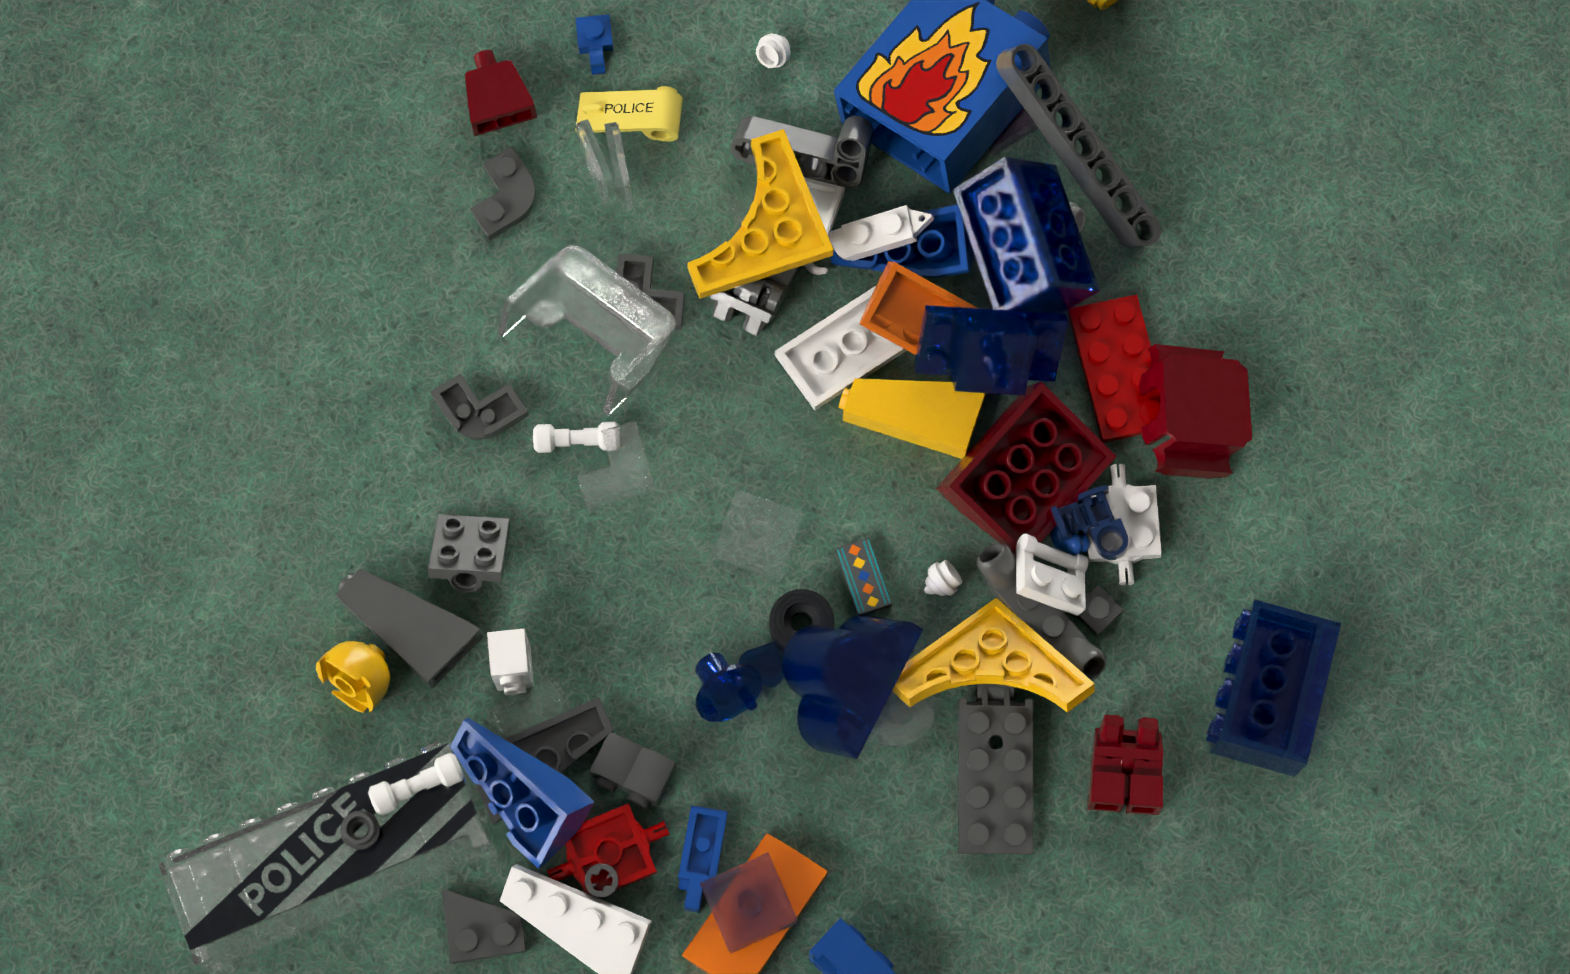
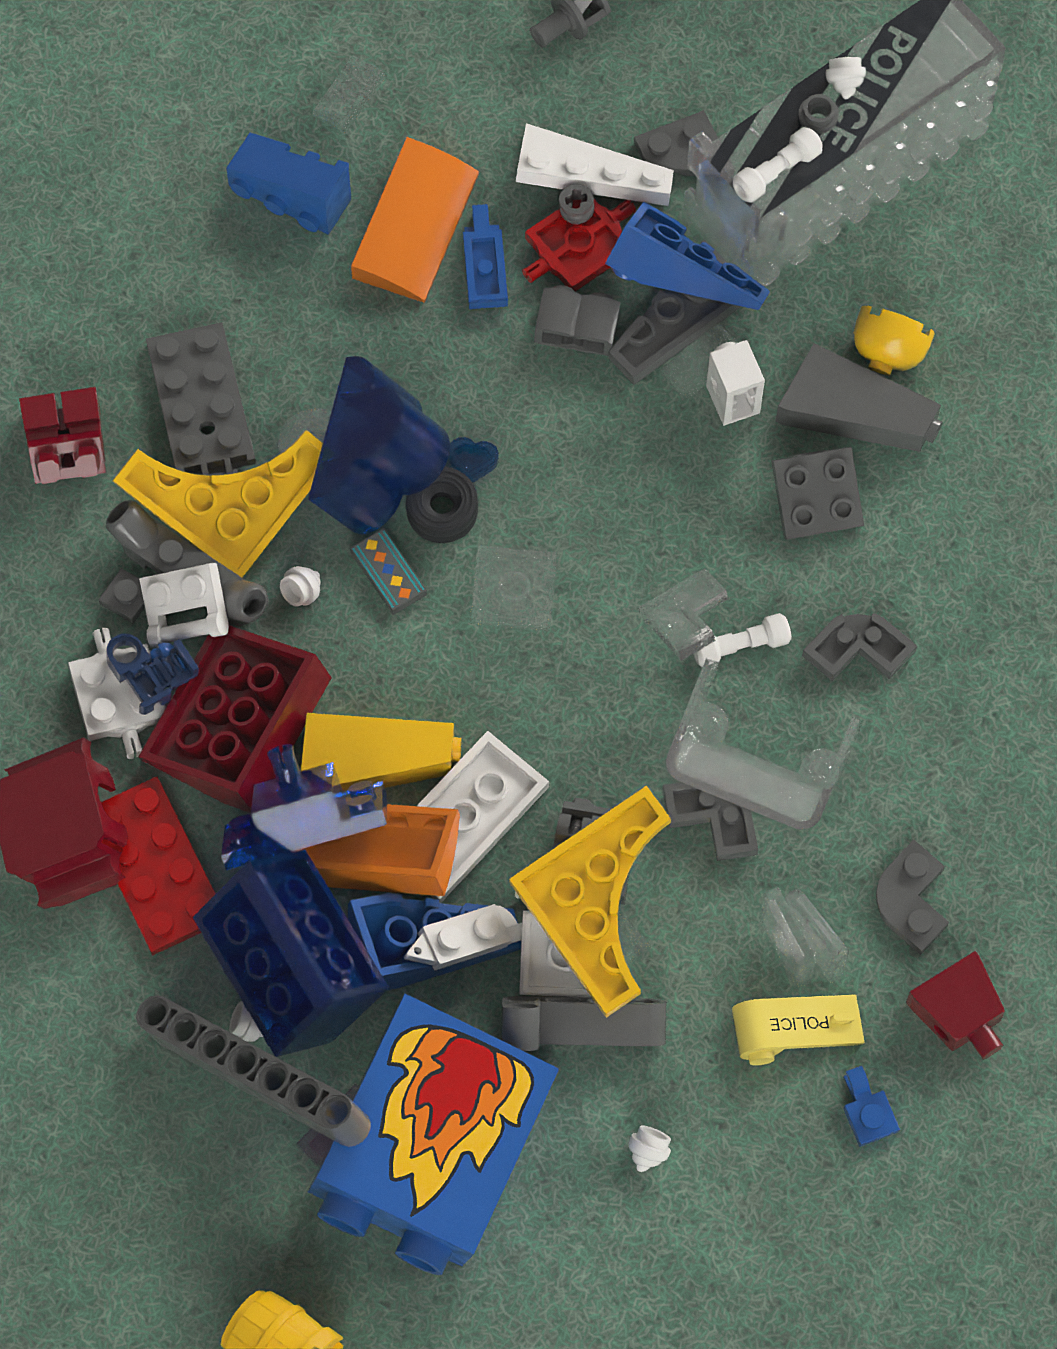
camera: 165 degrees right, 5 degrees down
clear blue piece [695,652,763,722] -> none
plate [700,853,799,954] -> none
none -> white plate [826,57,866,99]

